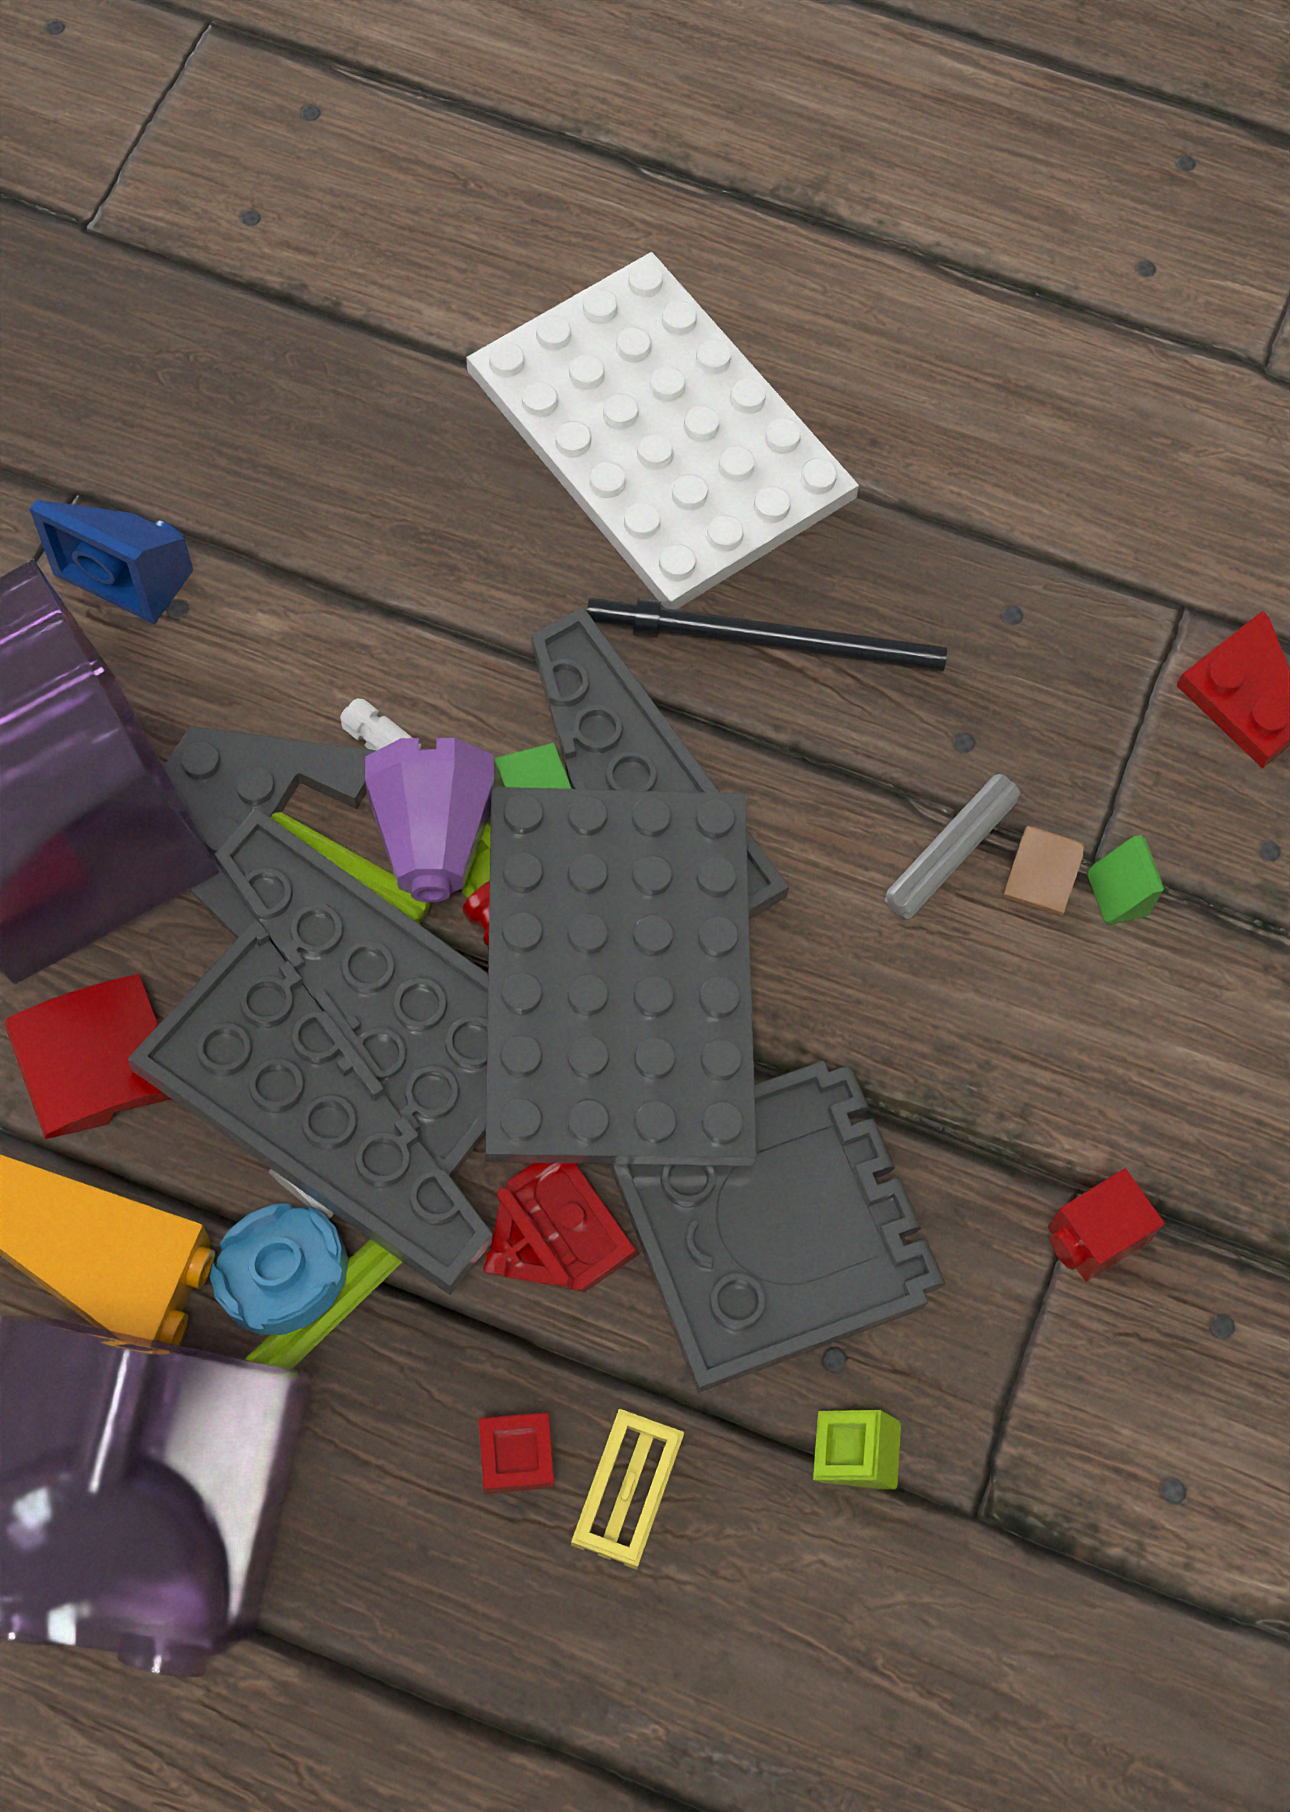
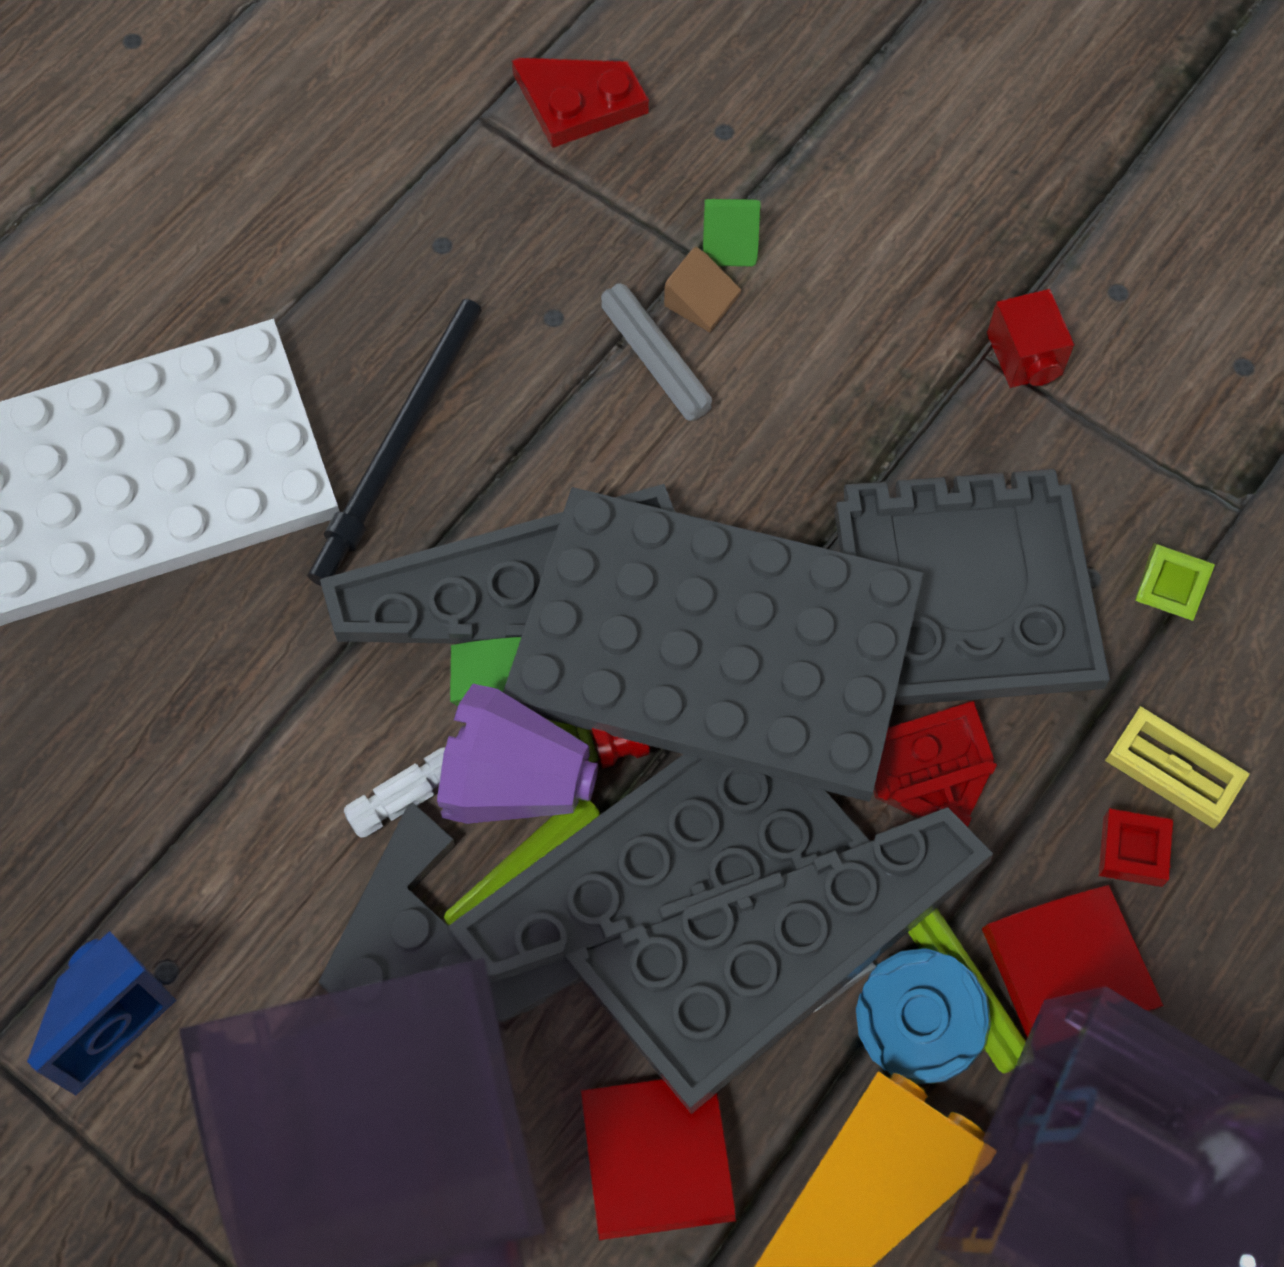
camera: 70 degrees left, 0 degrees up
none -> red slope [981,885,1164,1052]

